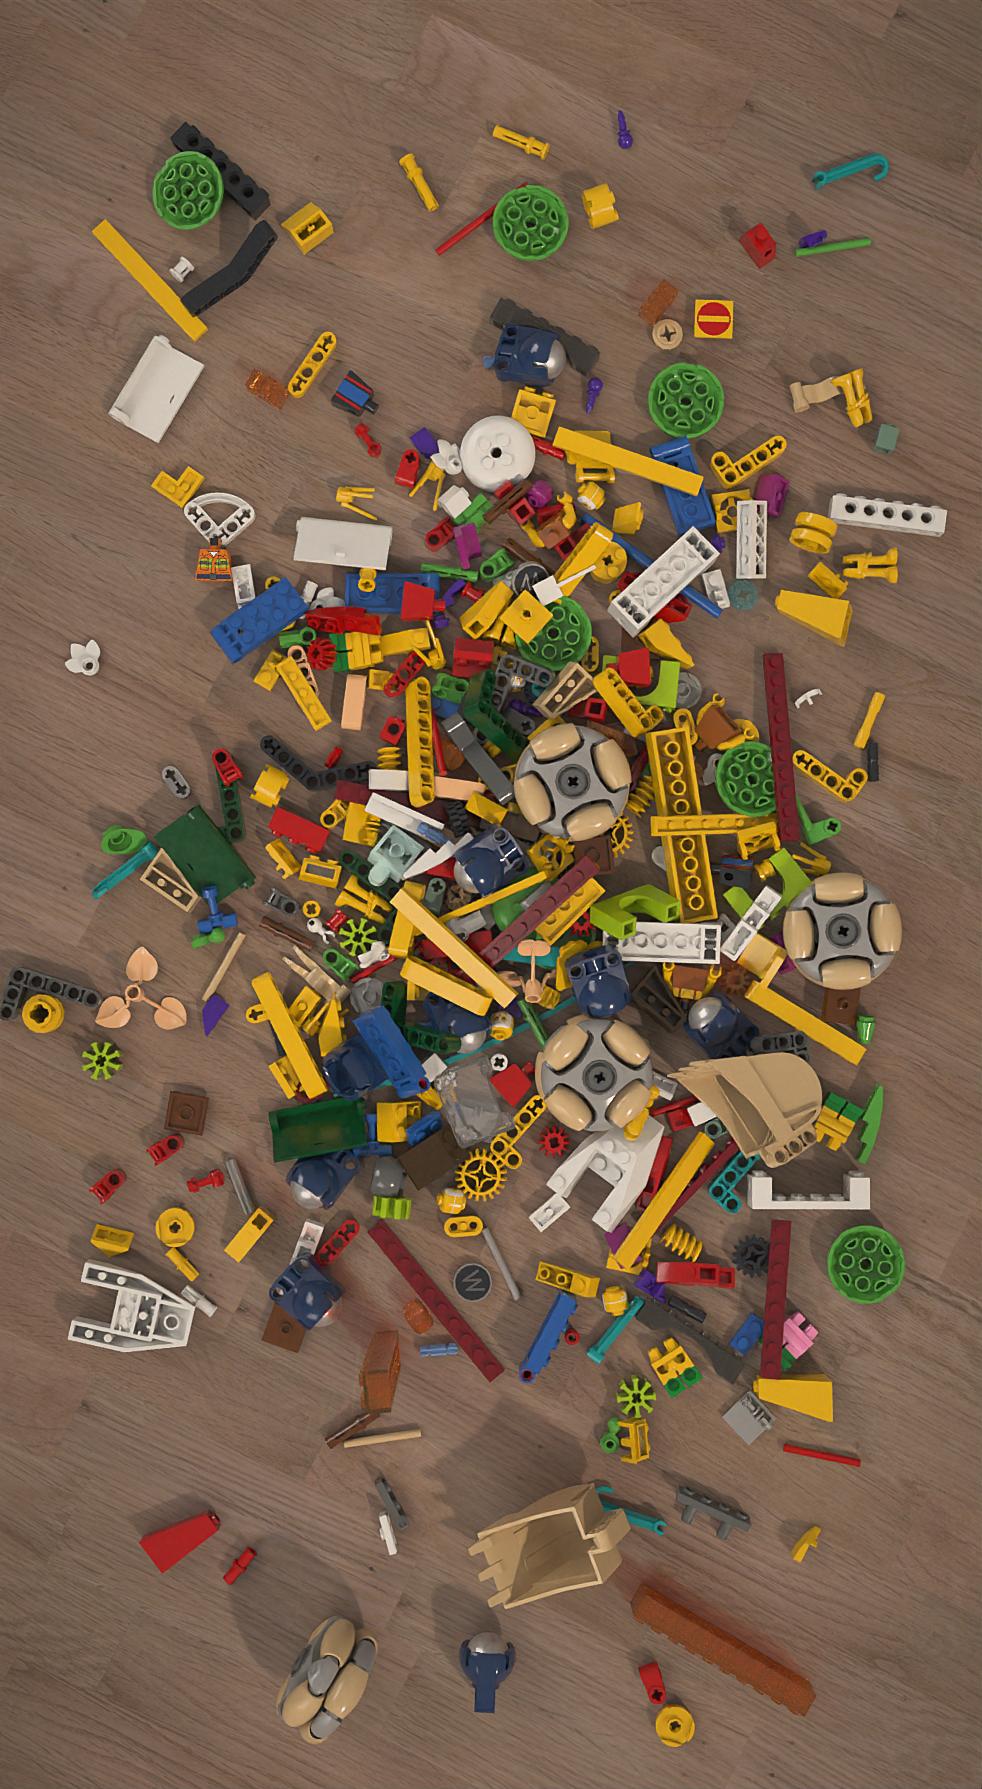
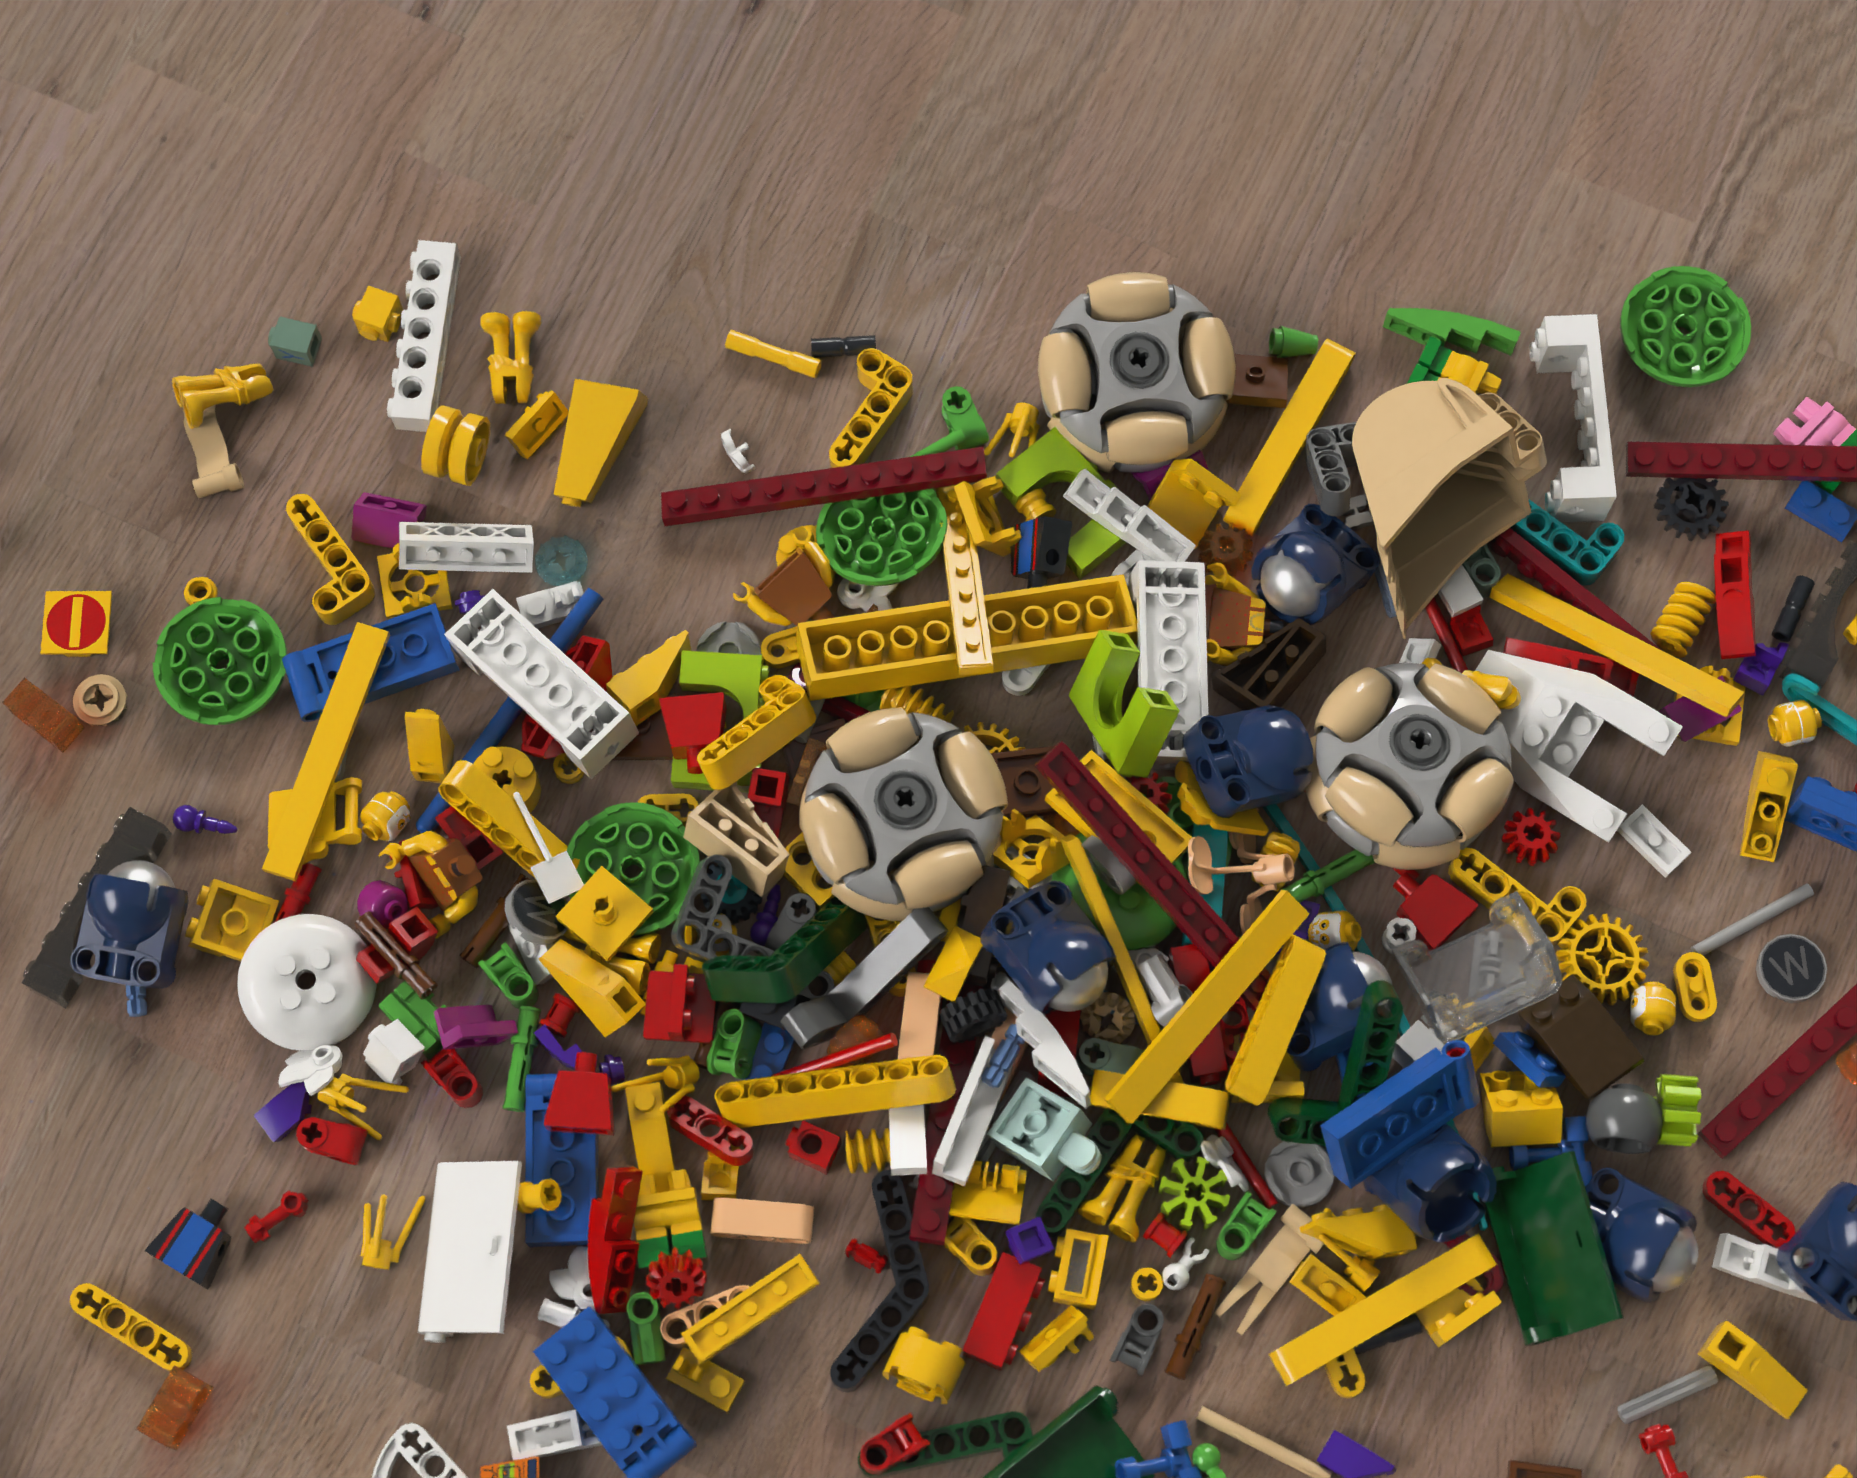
camera: 90 degrees left, 15 degrees down
none -> yellow plate [184,577,218,605]
none -> yellow brick [352,285,403,342]
none -> dark purple tile [1005,1217,1054,1265]

